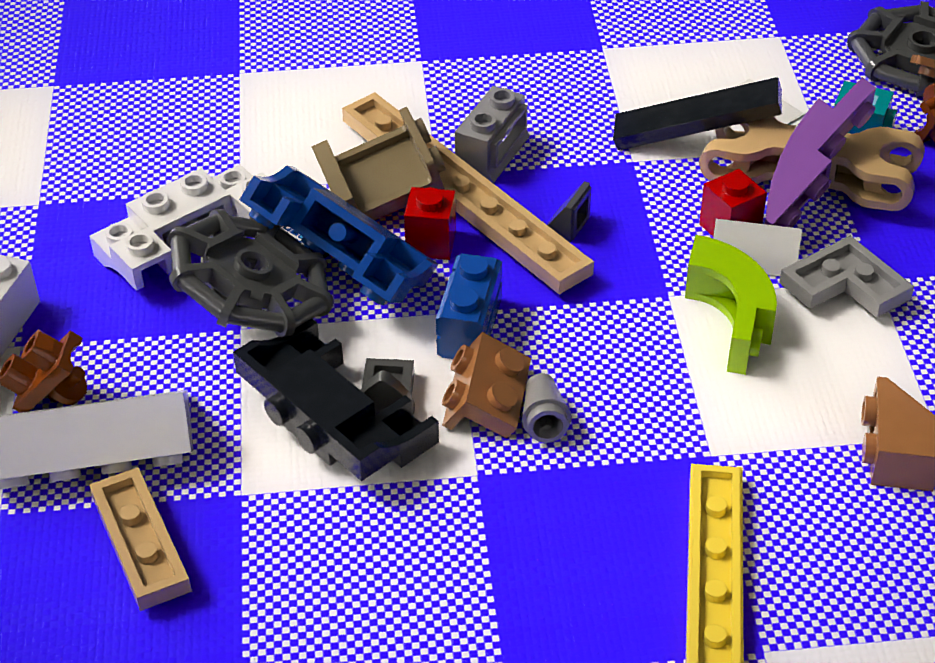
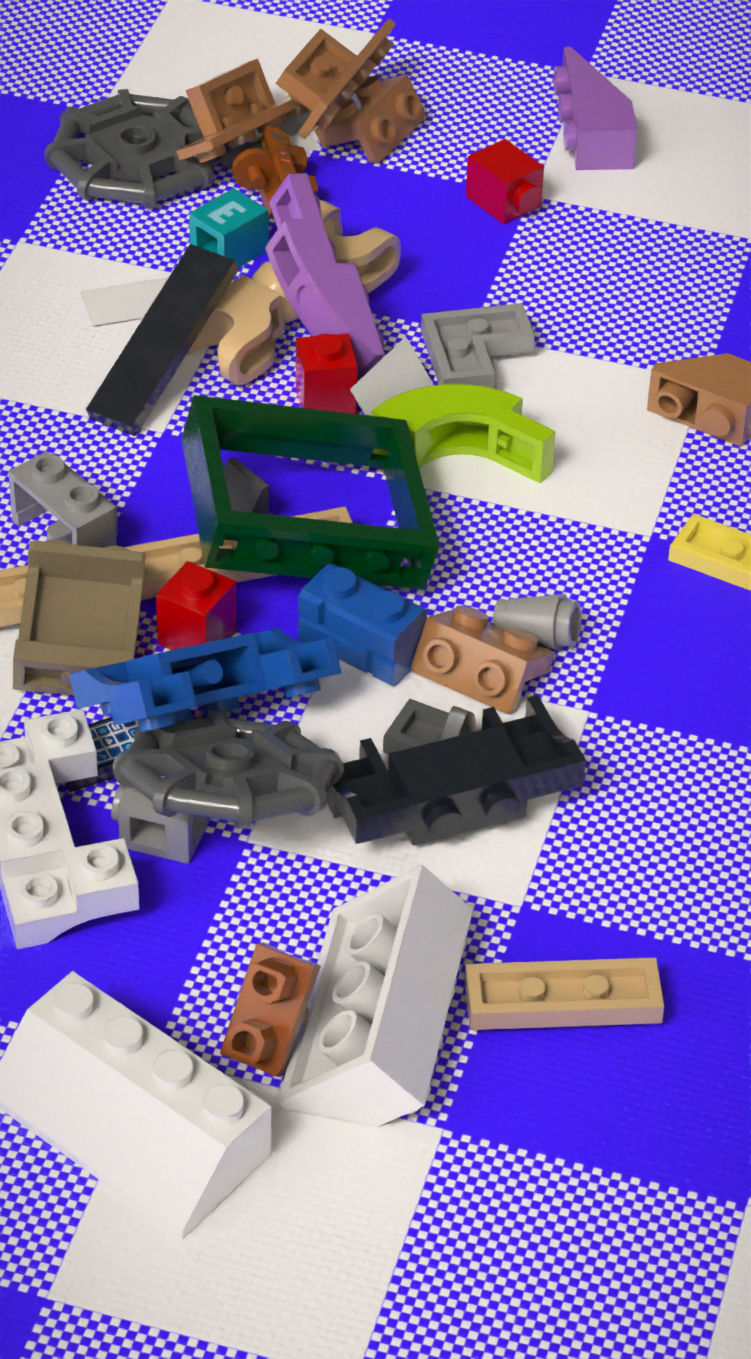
camera: 70 degrees left, 0 degrees up
none -> dark green window [181,395,440,590]

